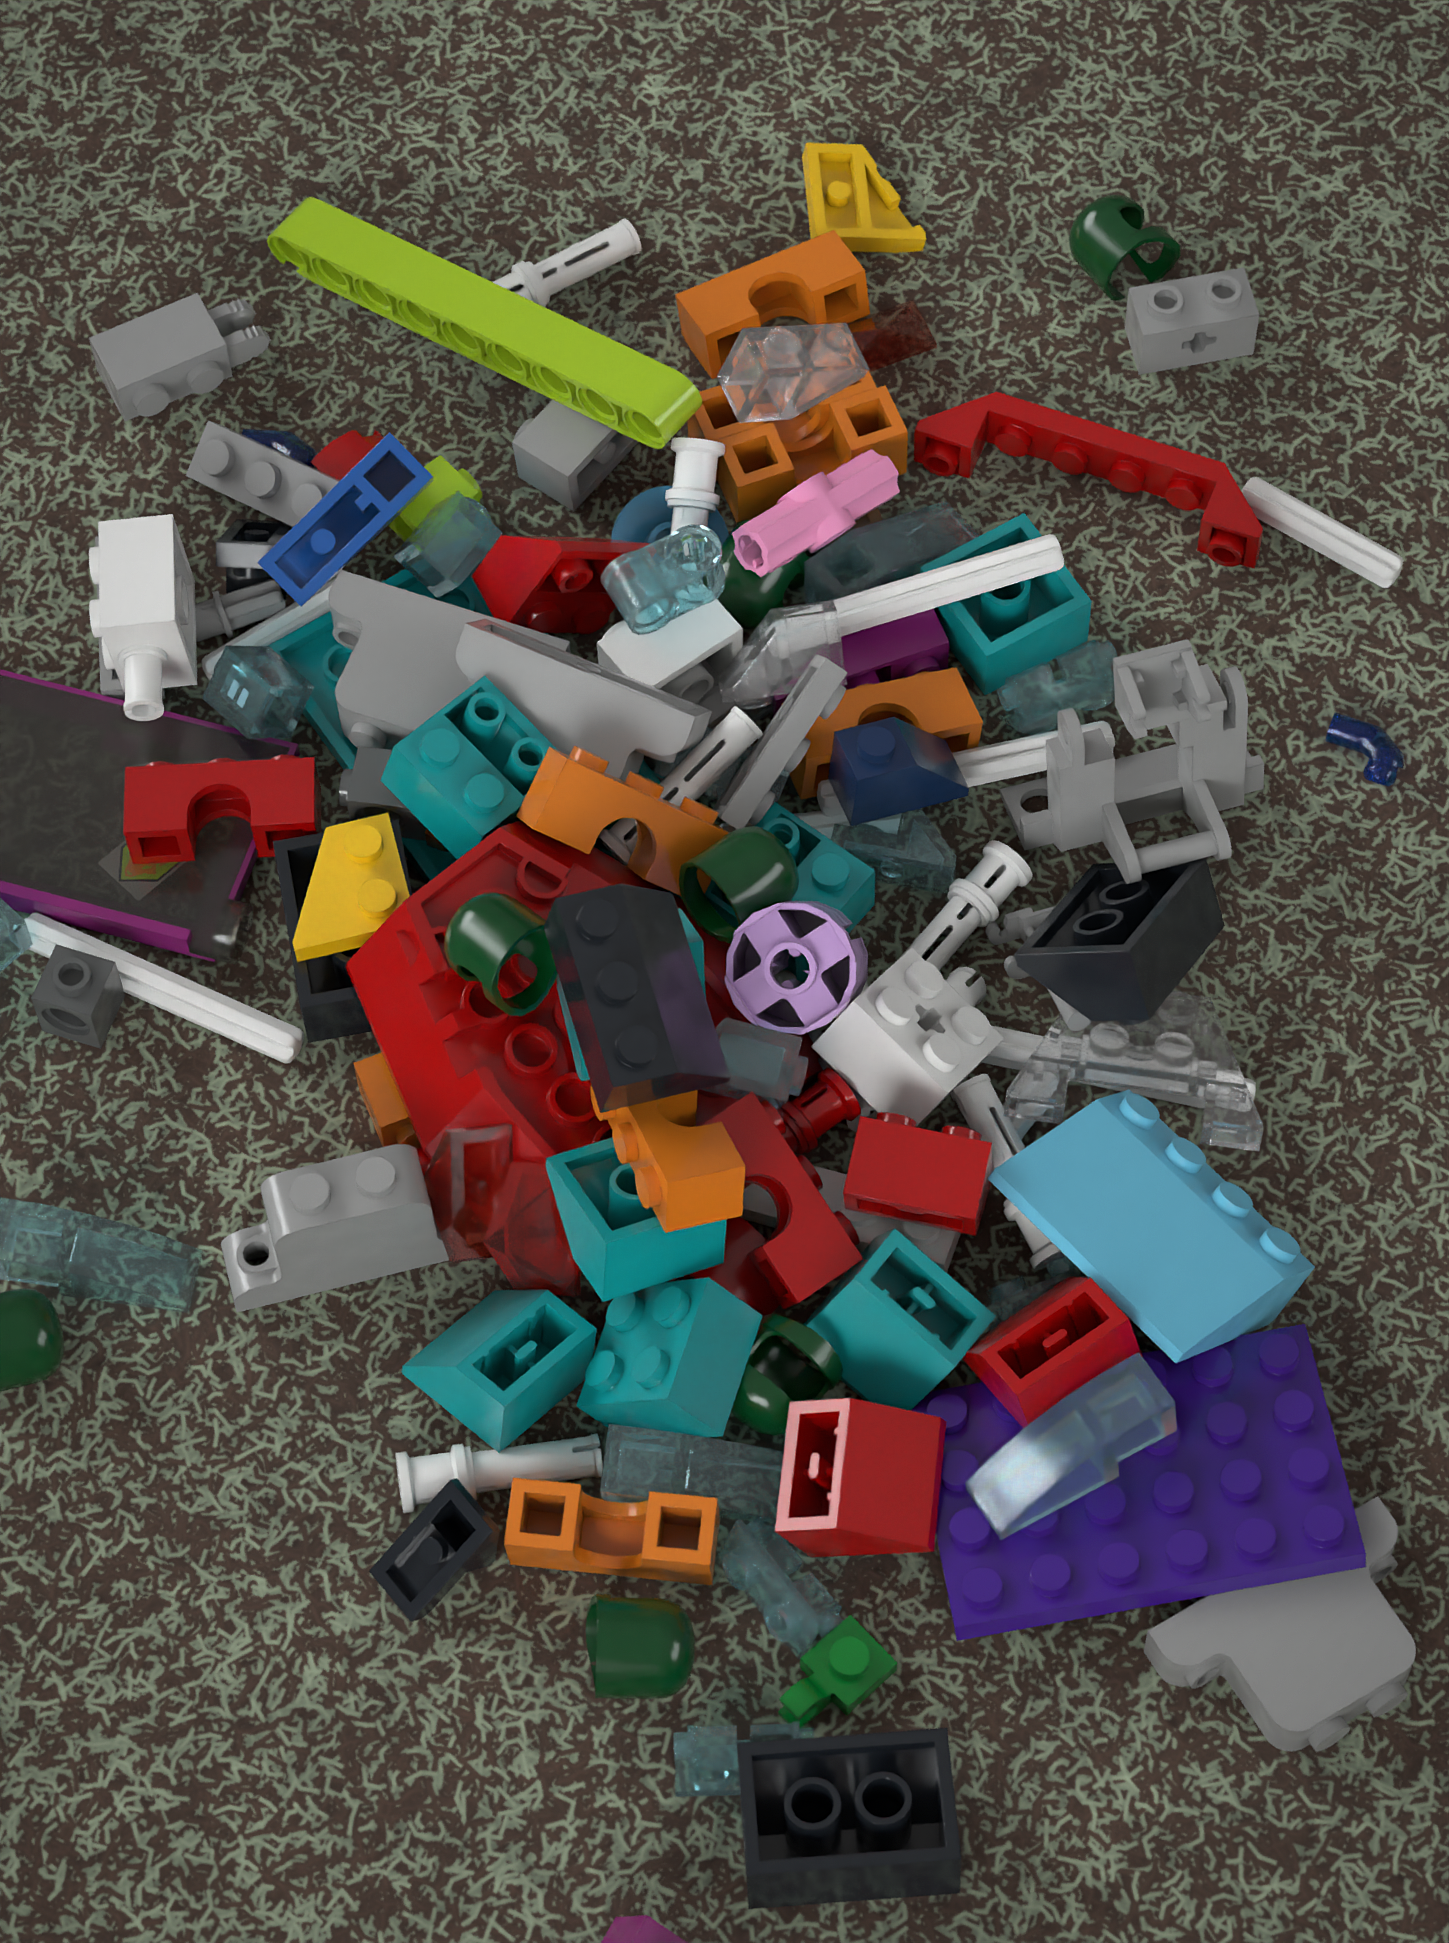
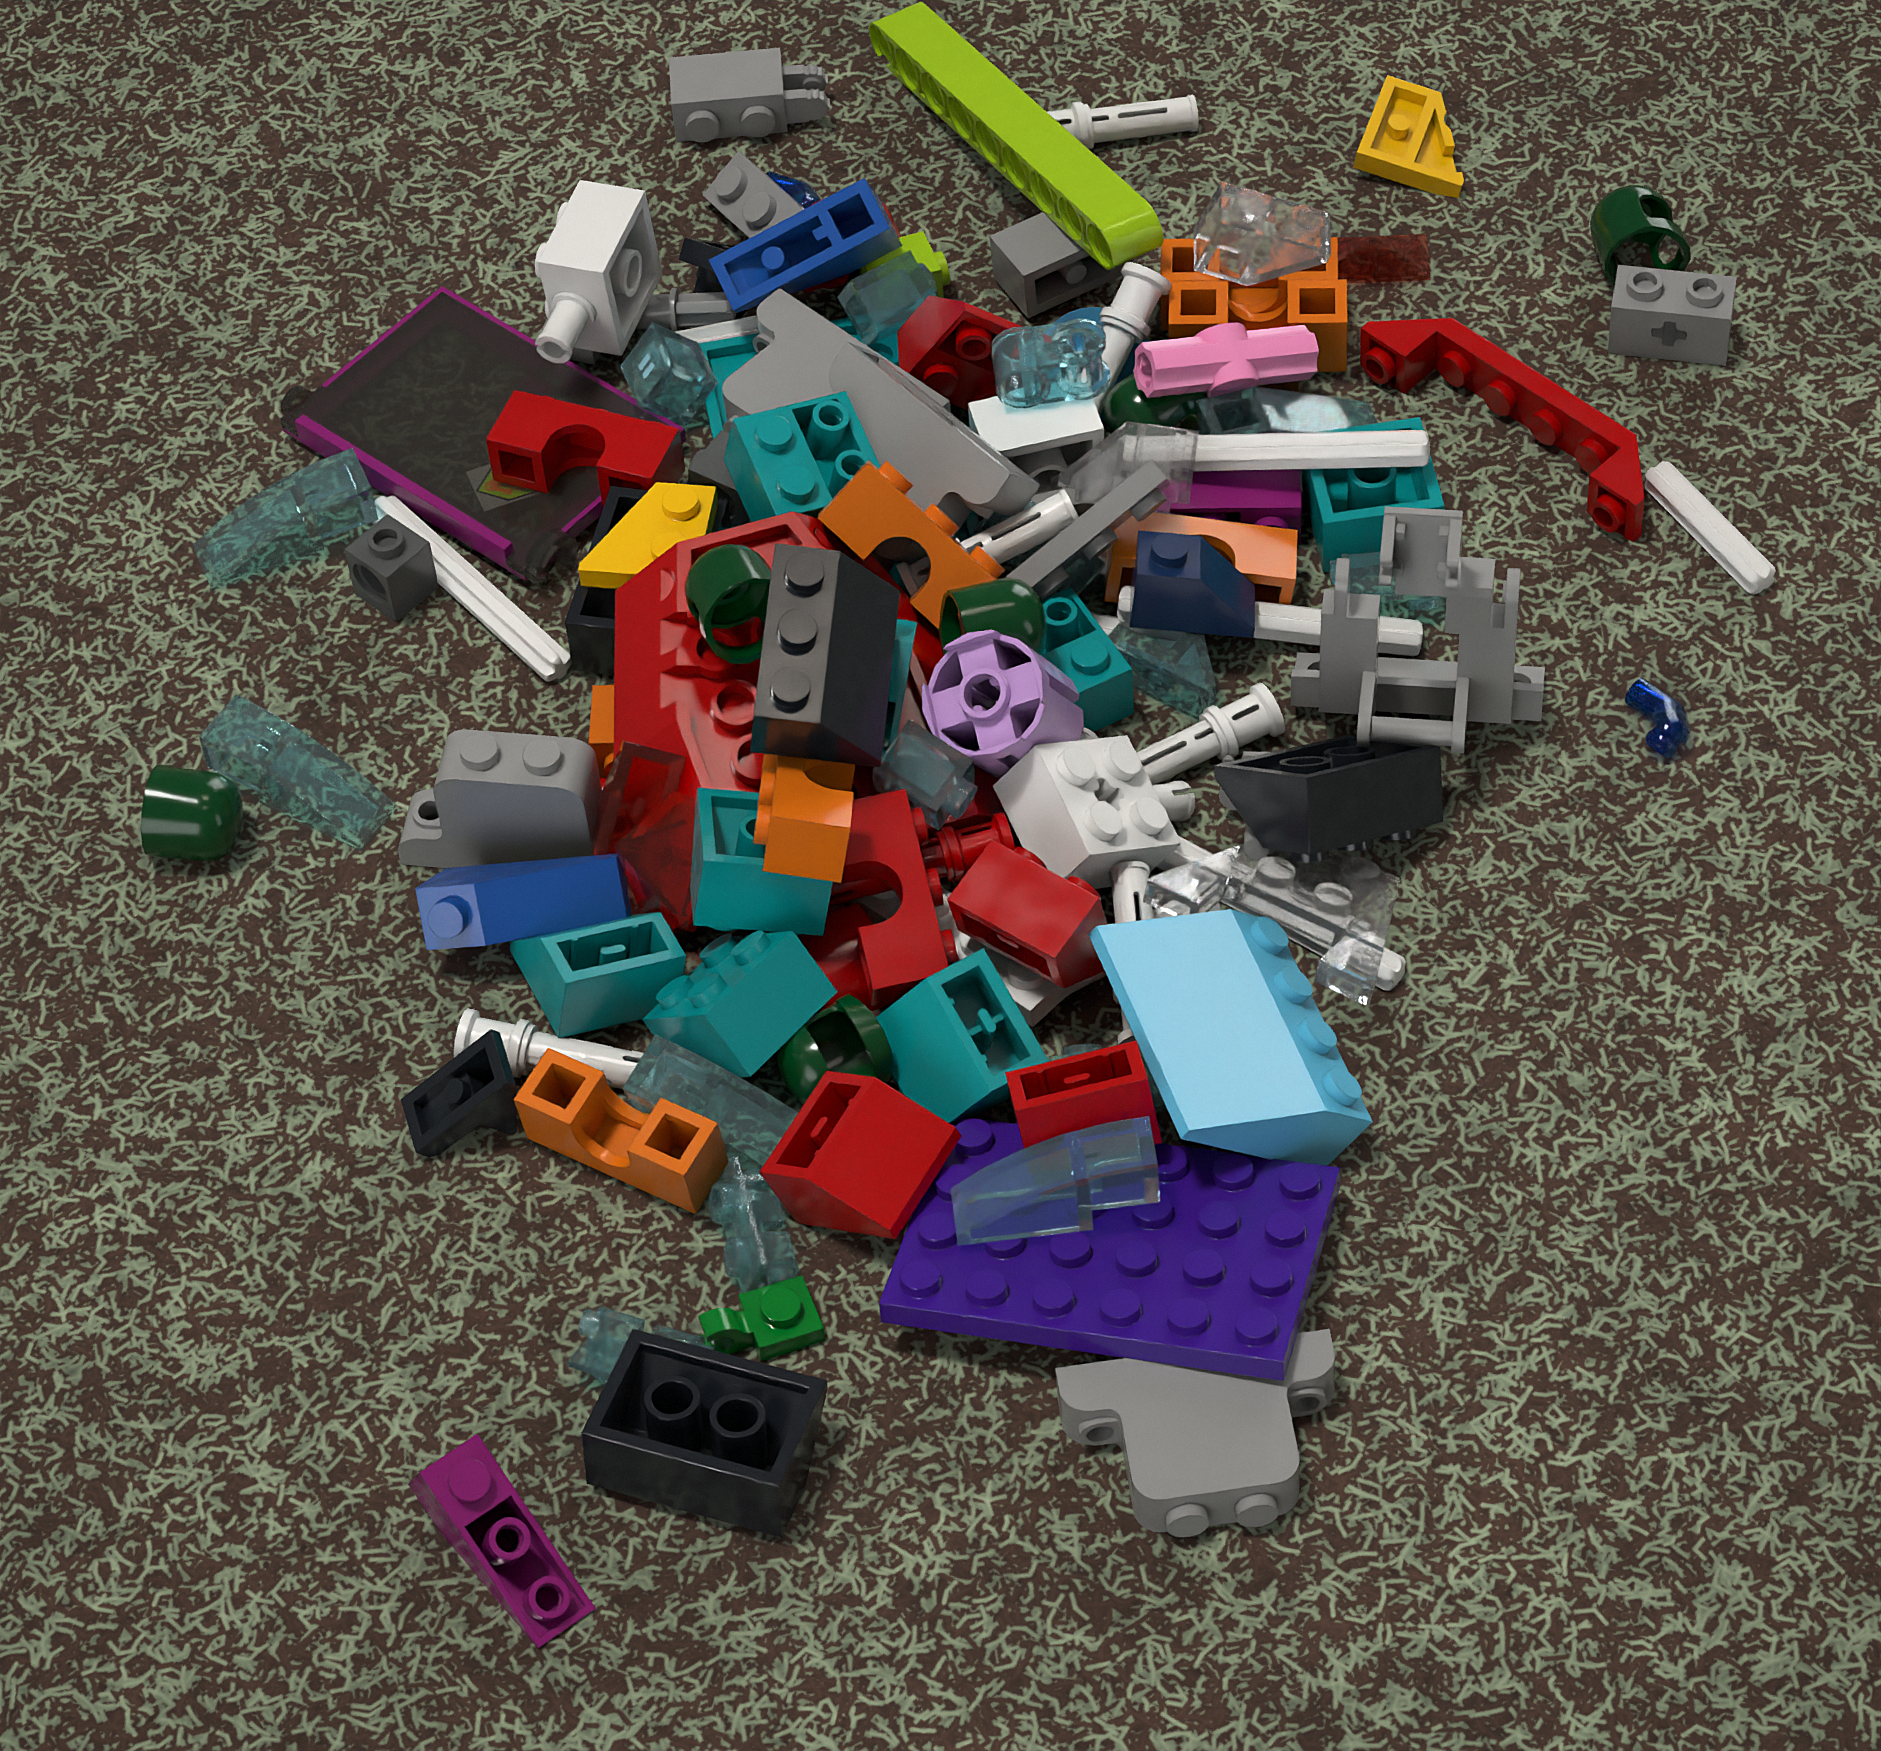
camera: 25 degrees right, 10 degrees down
dark green helmet [586,1594,695,1699] -> none
orange arch [675,230,870,379] -> none
none -> blue slope [415,853,632,950]

